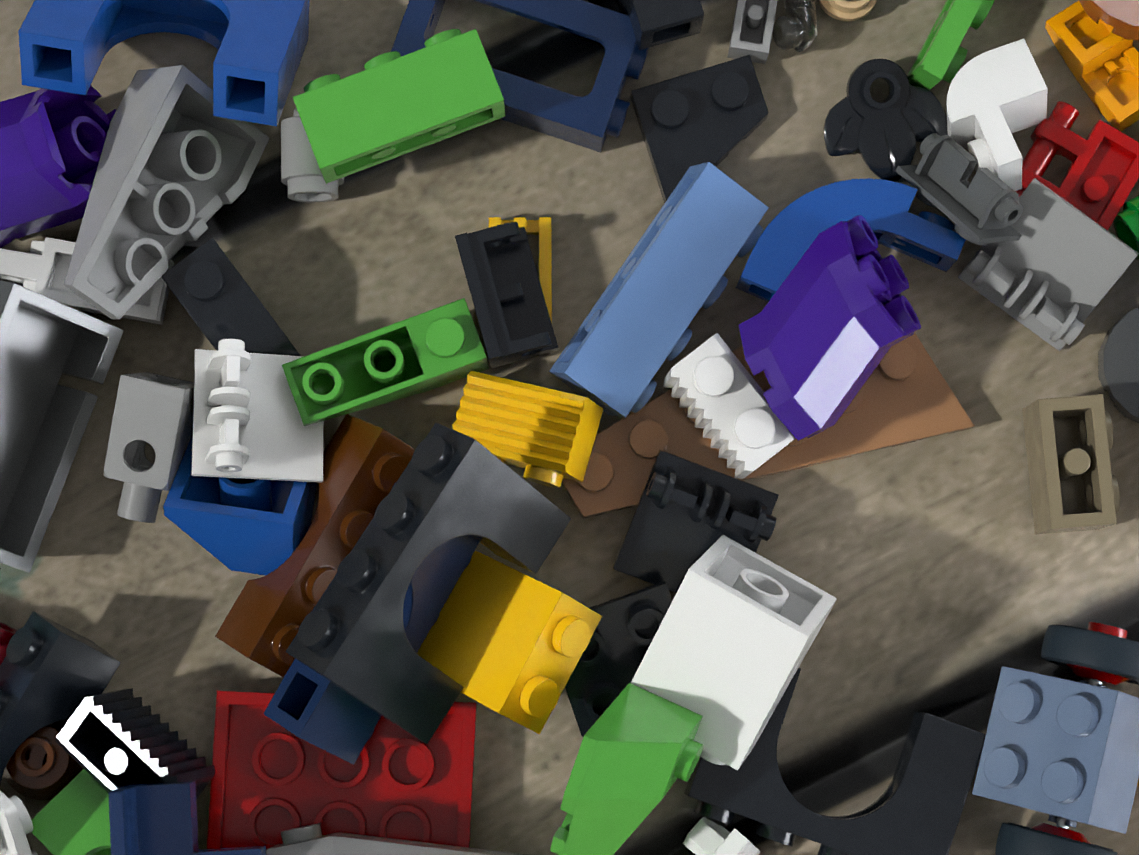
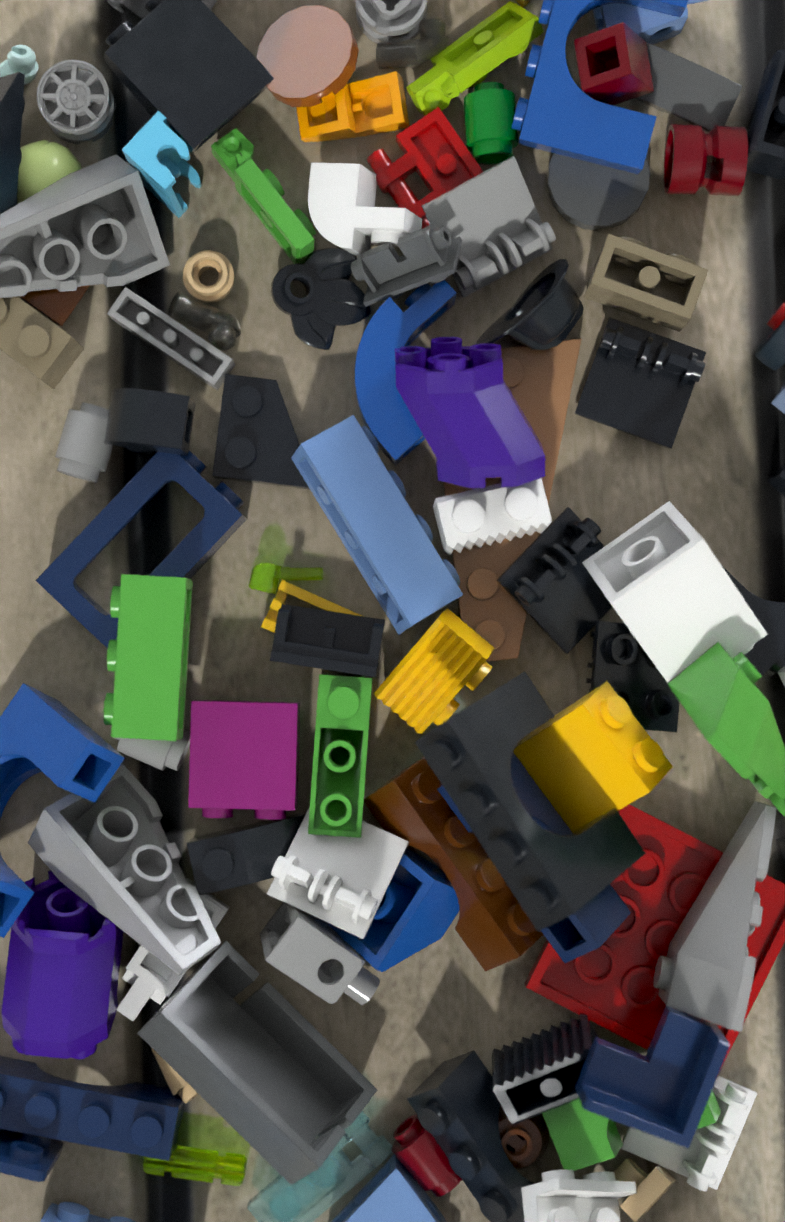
camera: 60 degrees left, 5 degrees up
none -> magenta brick [188,700,301,820]
none -> clear neon green hand [249,563,323,594]
none -> black piece [476,259,584,350]
none -> black hinge [574,317,706,449]

